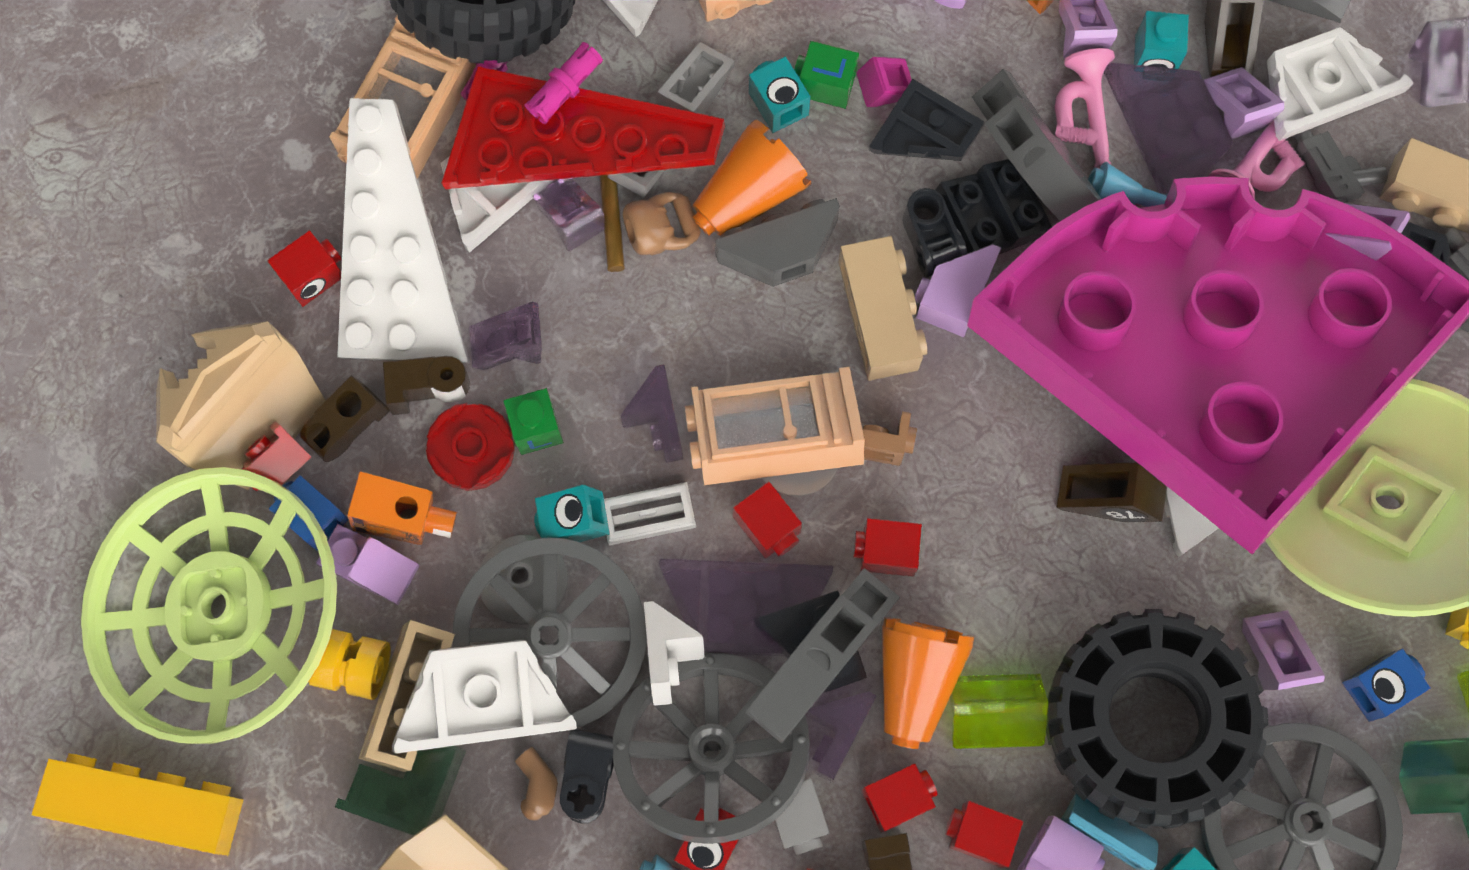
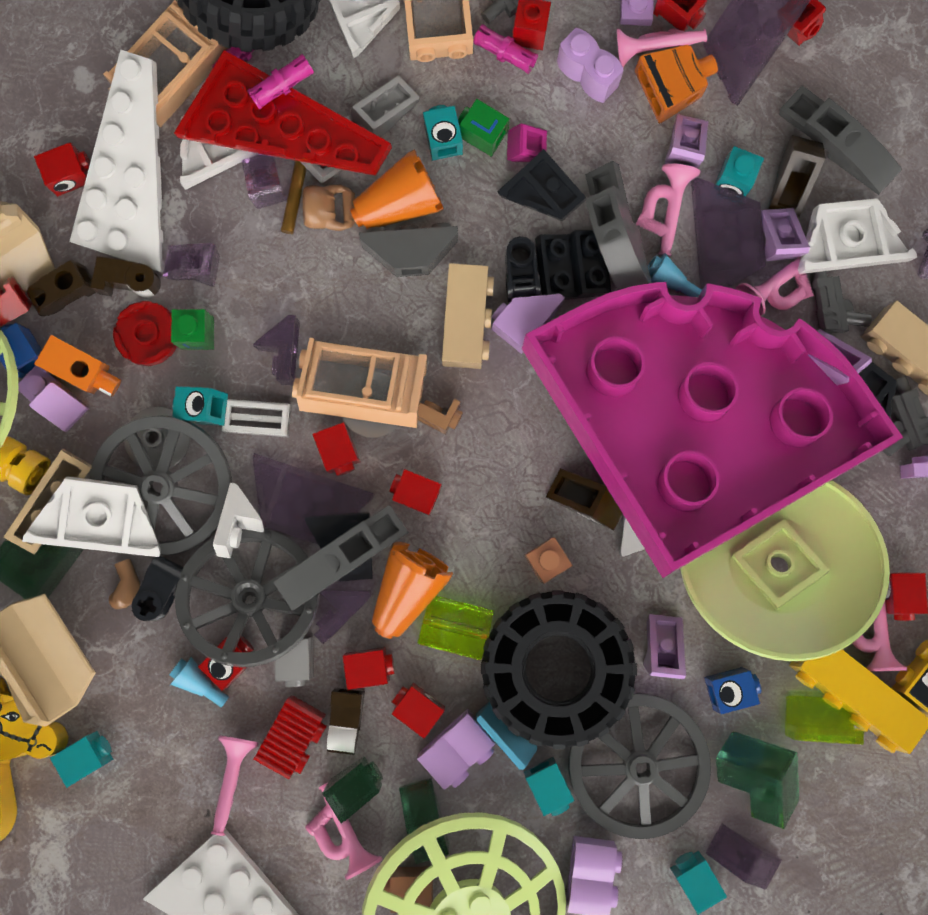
camera: 15 degrees right, 10 degrees up
none -> nougat brick [524,537,573,584]

